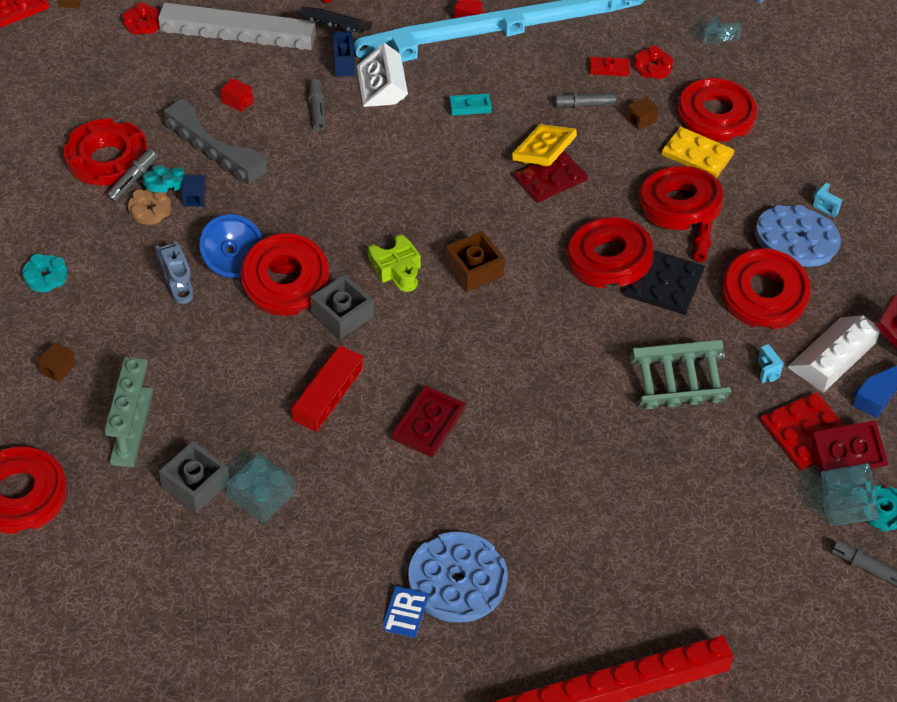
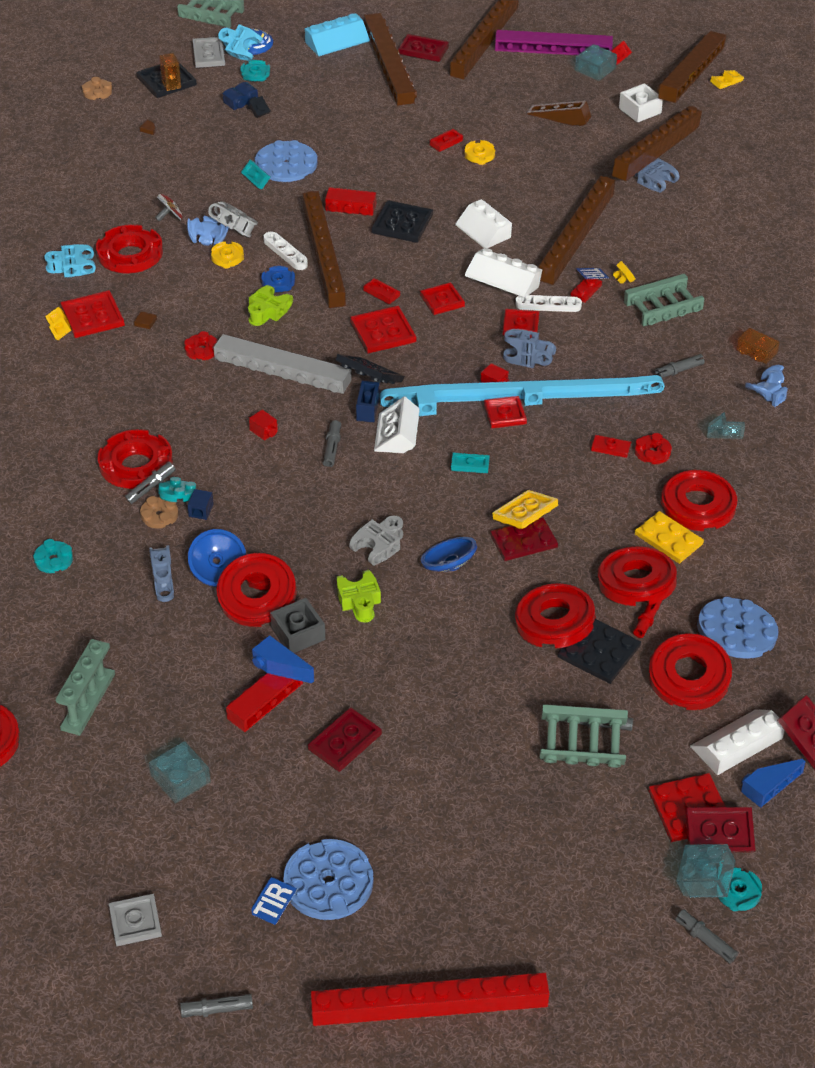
camera: 15 degrees right, 5 degrees down
reddish brown brick [37,342,76,383] -> none
dark grey brick [159,441,230,513] -> none
dark grey arch [164,99,267,185] -> none
reddish brown brick [445,231,505,292] -> none
dark grey pin [555,92,616,109] -> none
reddish brown brick [626,97,659,130] -> none
medium azure bracket [758,344,784,383] -> none
medium azure bracket [813,182,842,218] -> none
none -> light grey plate [109,894,162,946]
none -> blue slope [252,636,314,683]
none -> light grey piece [349,516,403,566]
none -> blue dish [421,537,477,572]
none -> red plate [484,396,527,429]

